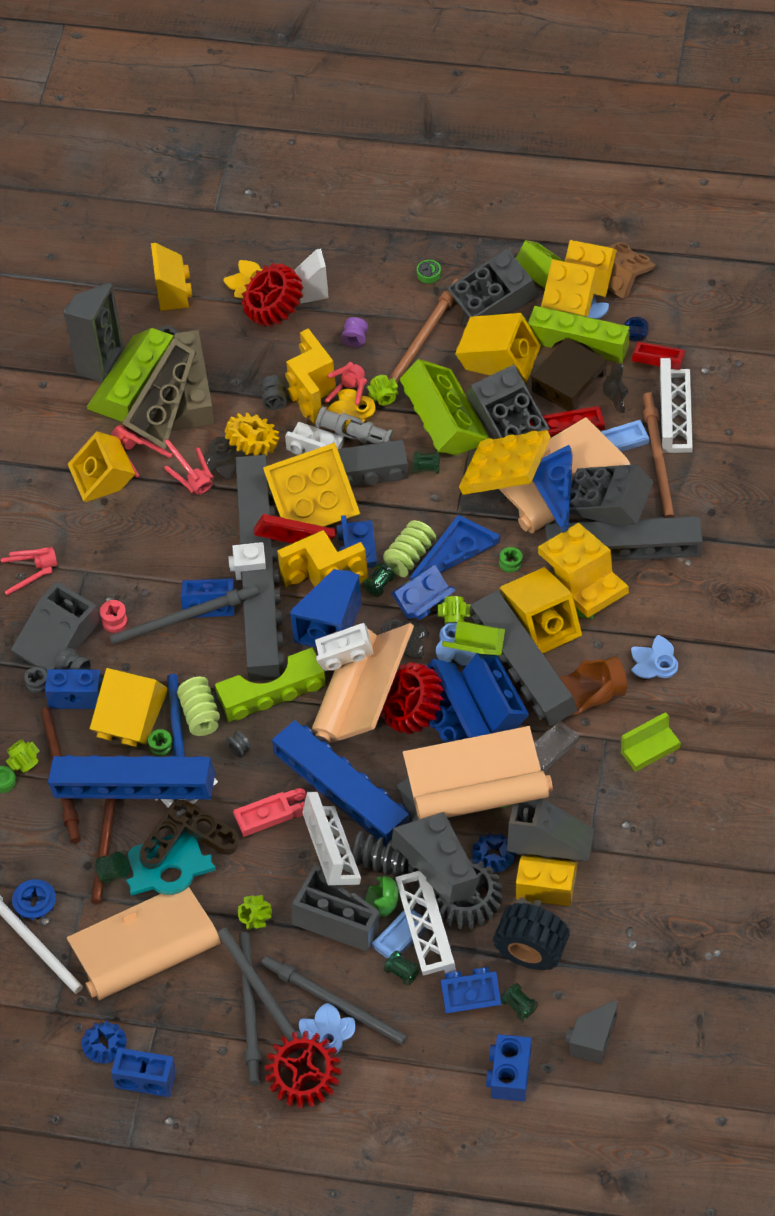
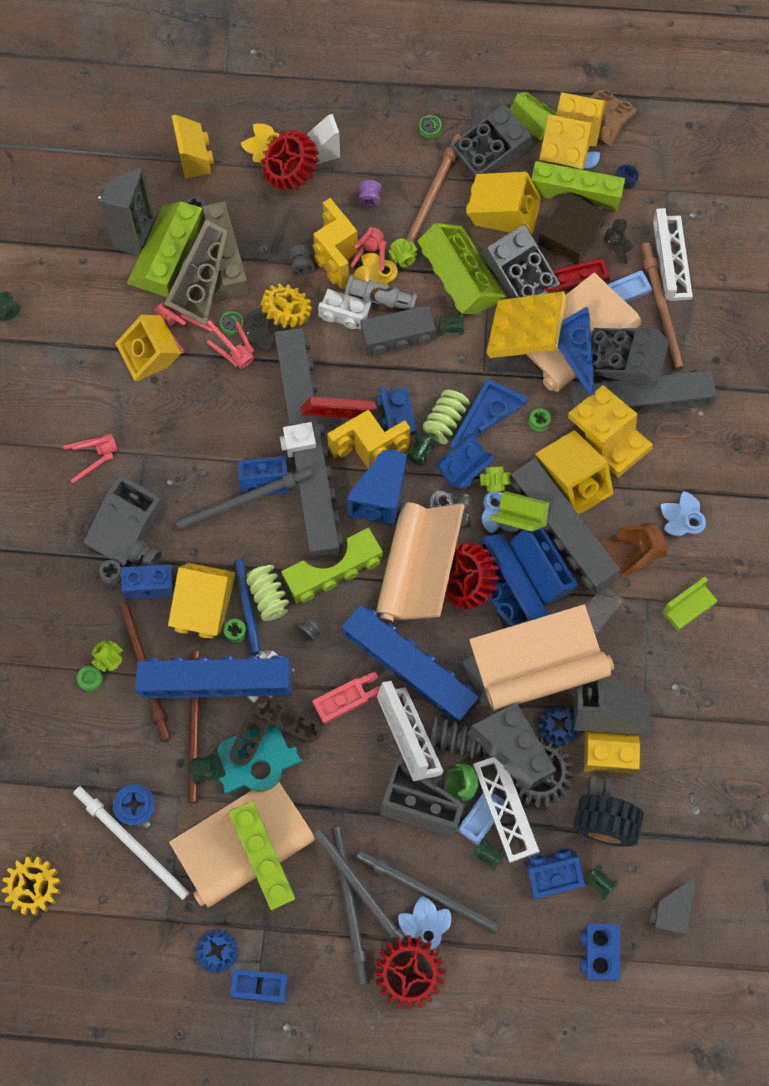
camera: 10 degrees left, 15 degrees up
coral wheel [100,600,128,633] -> none
lime gear [238,895,272,929] -> none
yellow plate [263,443,360,527] -> none
white bracket [315,623,374,671] -> none
red tile [632,341,686,370] -> none
none -> tile [220,311,244,336]
none -> lime arch [229,800,295,910]

